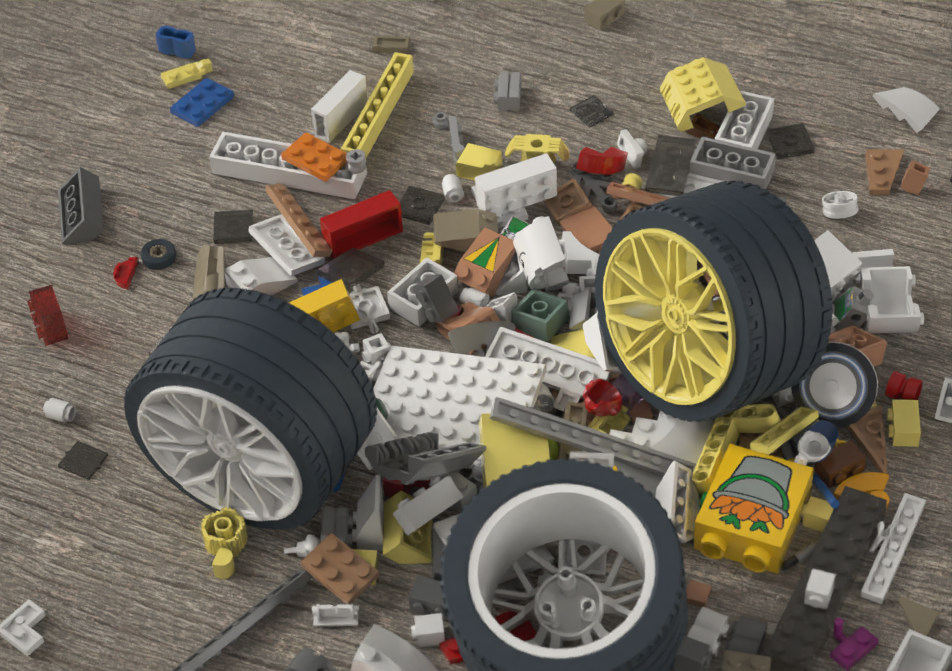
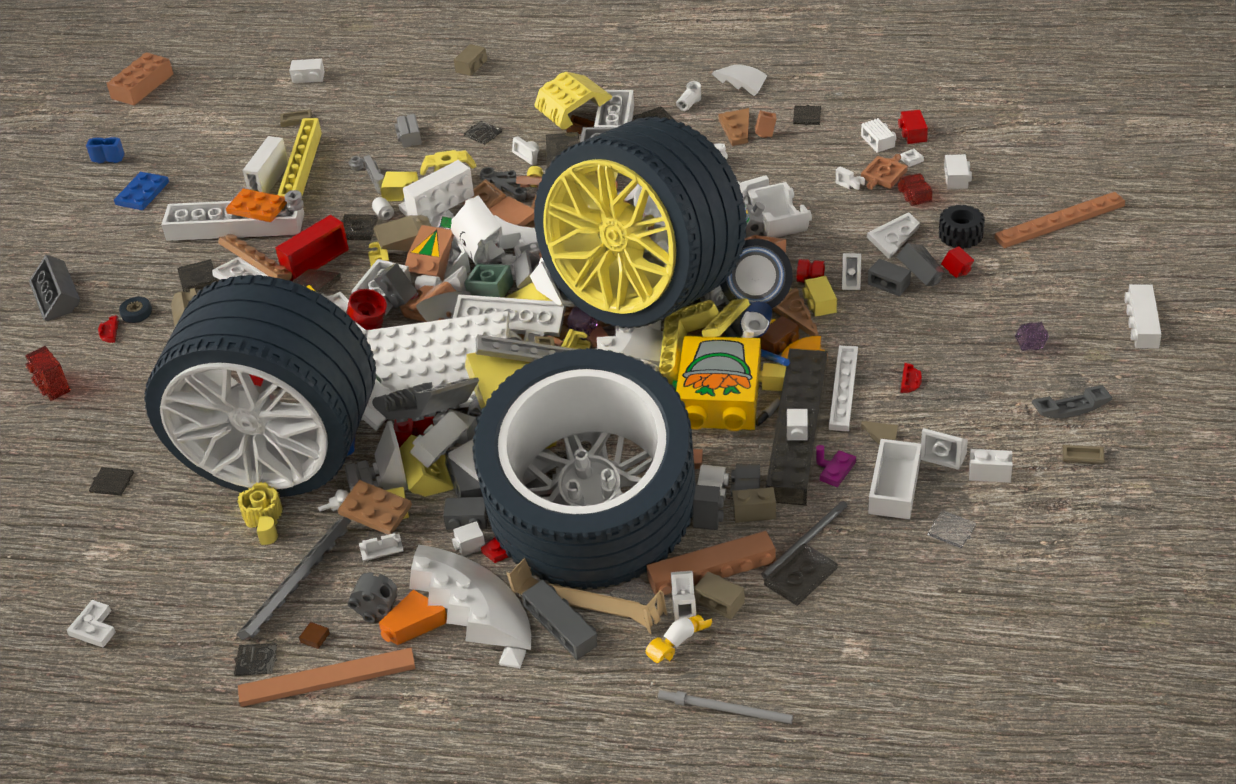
camera: 15 degrees left, 5 degrees down
white brick [43,398,76,423] -> none
light yellow hinge [161,59,213,89] -> none
red brick [576,146,628,174] -> none
red hair [582,378,623,417] -> none
white hand [869,521,892,553] -> none
none -> red wheel [346,289,387,330]
none -> white piece [676,81,701,111]

